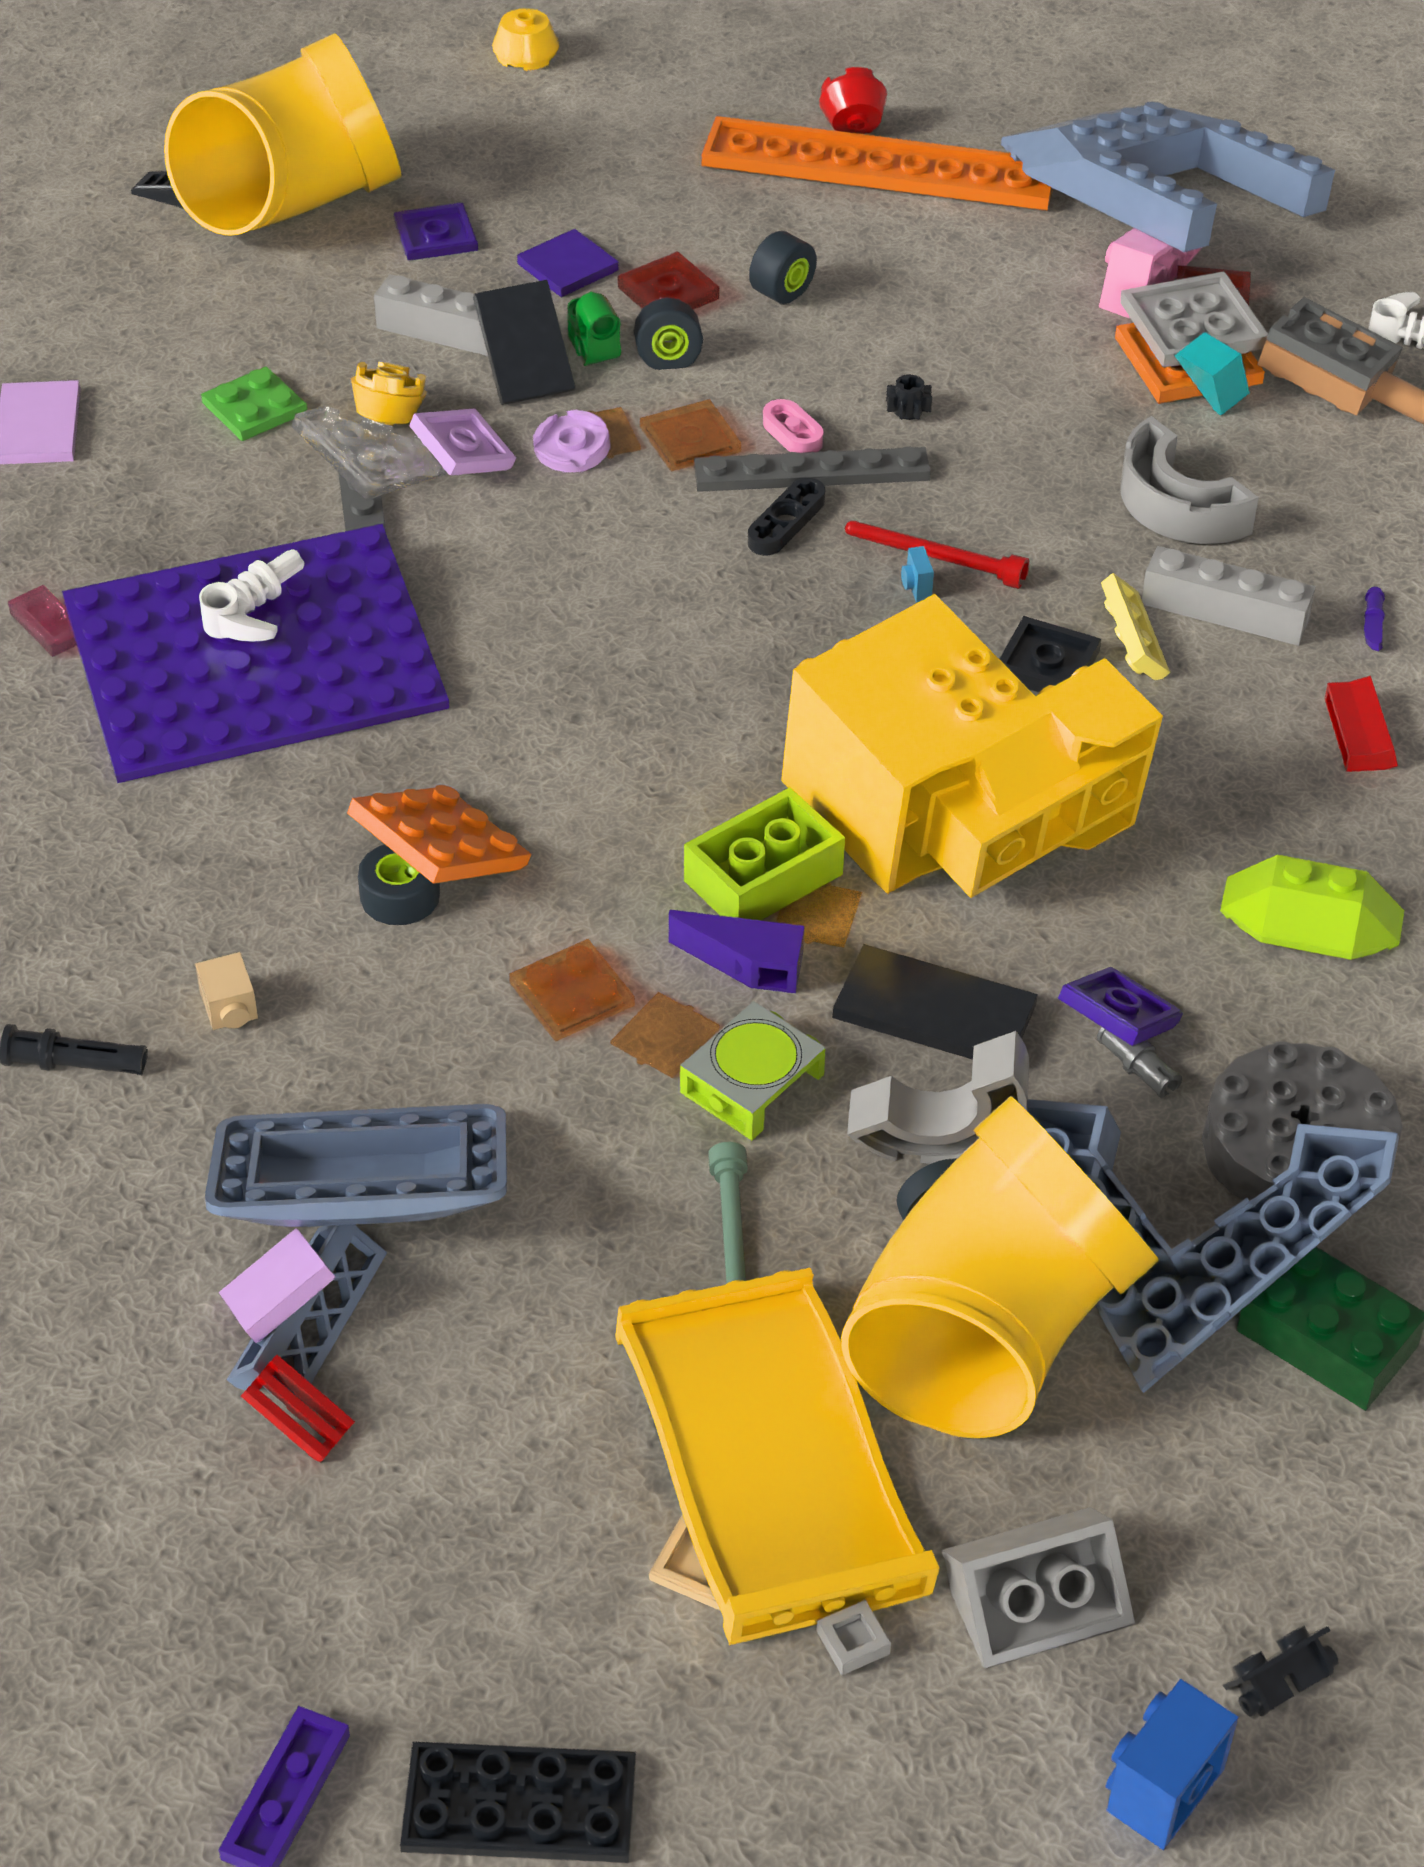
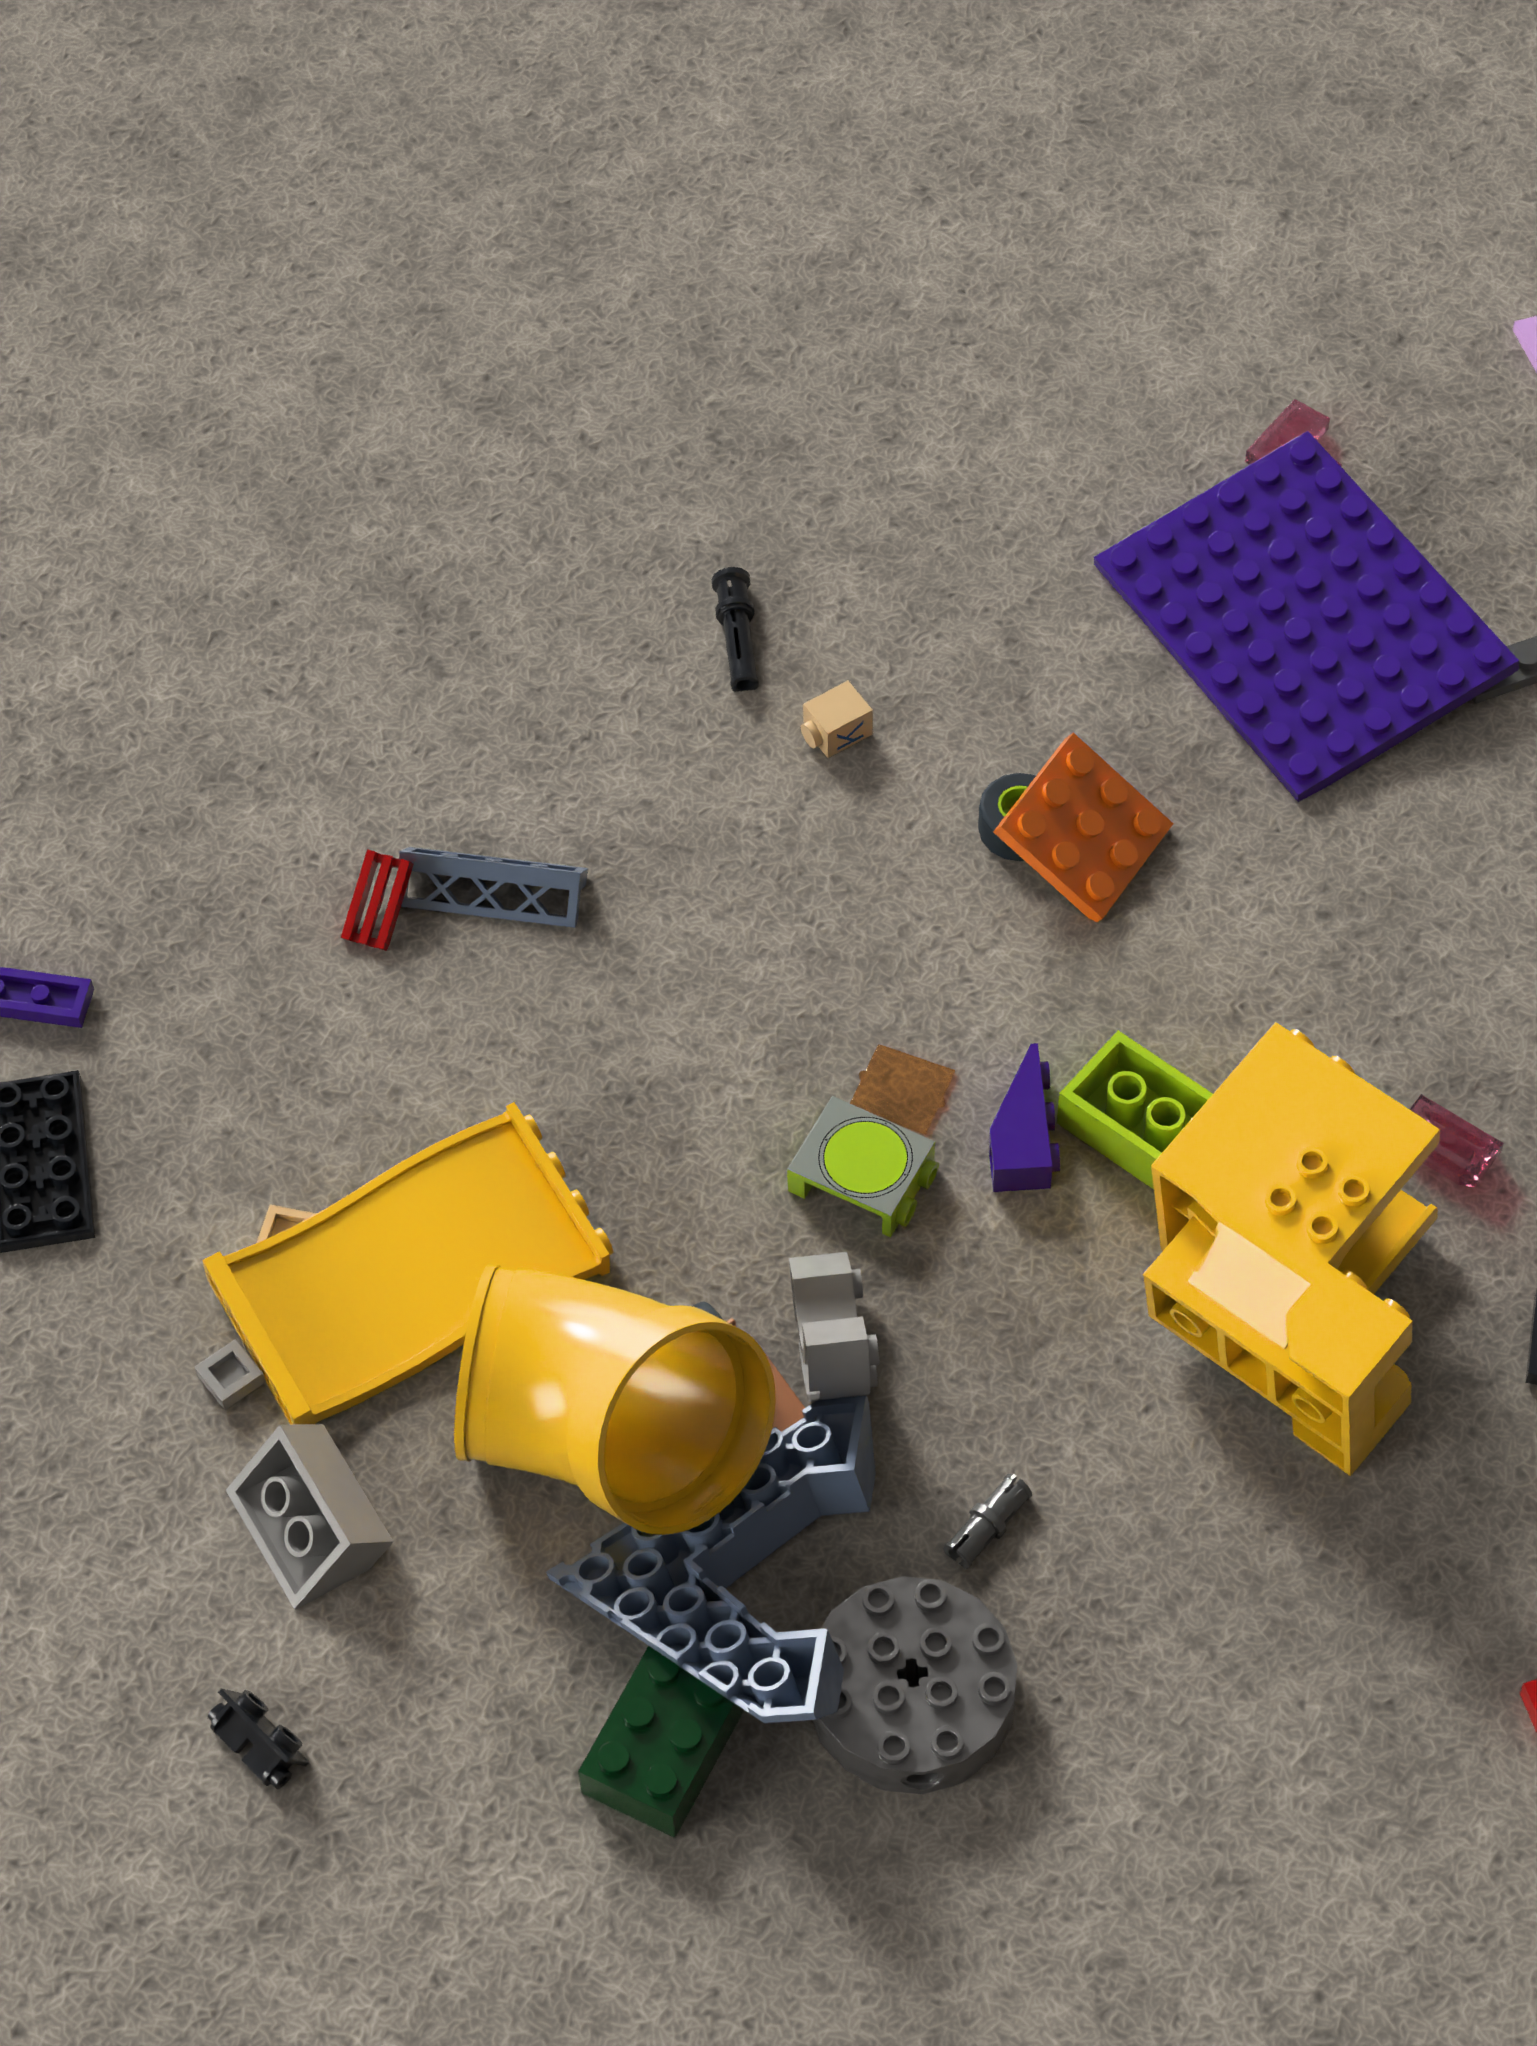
camera: 80 degrees right, 10 degrees up
white piece [199,549,304,641] -> none
sand blue wedge [205,1104,507,1227] -> none
lavender tile [219,1228,335,1343] -> none
clear orange plate [509,939,635,1042] -> none
sand green piece [708,1142,748,1284] -> none
clear orange piece [776,882,862,948] -> none
black tile [832,944,1038,1060] -> none
dark purple tile [1058,967,1183,1046] -> none
blue brick [1105,1678,1238,1851] -> none
lime wedge [1220,854,1404,960] -> none

